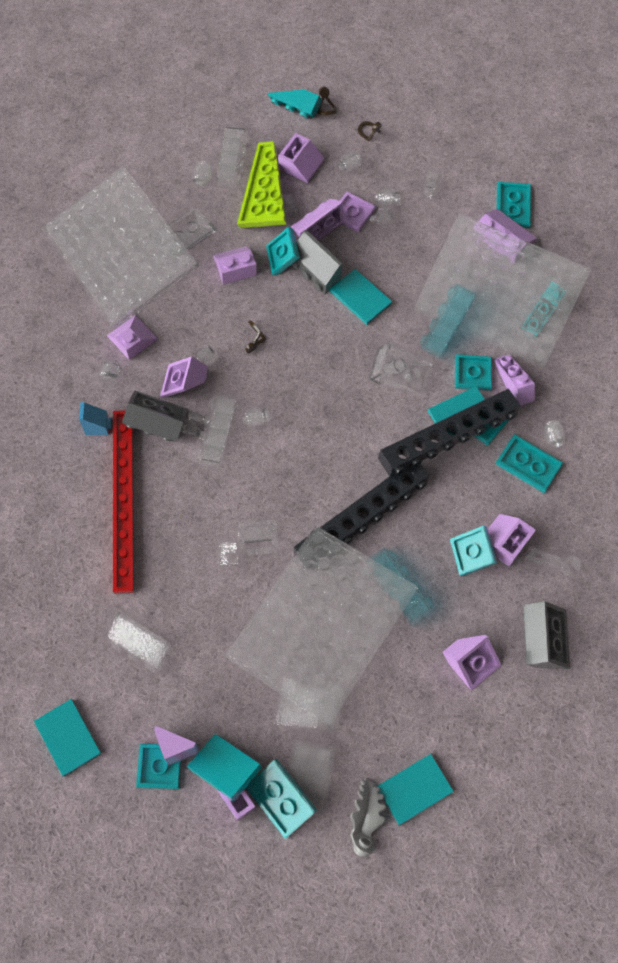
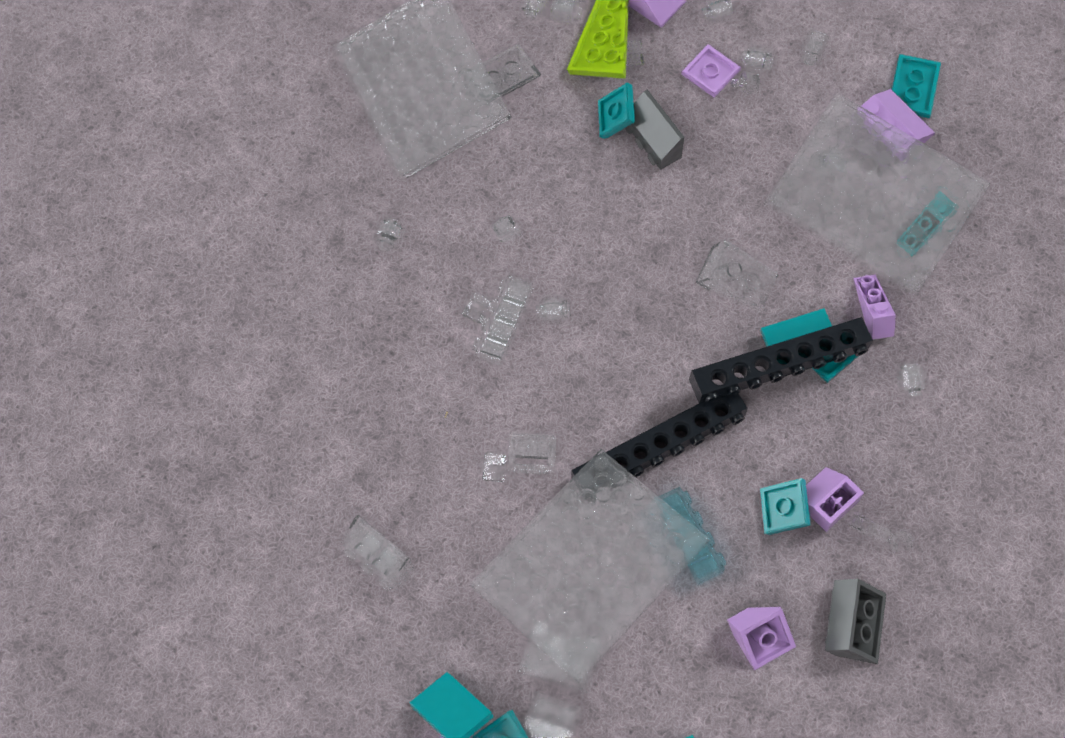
camera: 15 degrees right, 0 degrees up
teal tile [34,699,101,777] -> none
dark azure slope [79,402,112,435] -> none
lavender slope [107,315,158,360] -> none
red plate [113,410,134,594] -> none
dark grey slope [122,390,188,442] -> none
teal tile [136,744,181,789] -> none
lavender slope [154,726,199,765] -> none
lavender slope [160,356,208,398] -> none
lavender slope [213,246,257,284] -> none
dark brown piece [245,320,266,354] -> none
lavender slope [291,199,344,242] -> none
teal tile [330,269,392,325] -> none
clear light blue brick [420,284,476,359] -> none
teal tile [455,354,492,391] -> none
teal tile [495,434,563,493] -> none

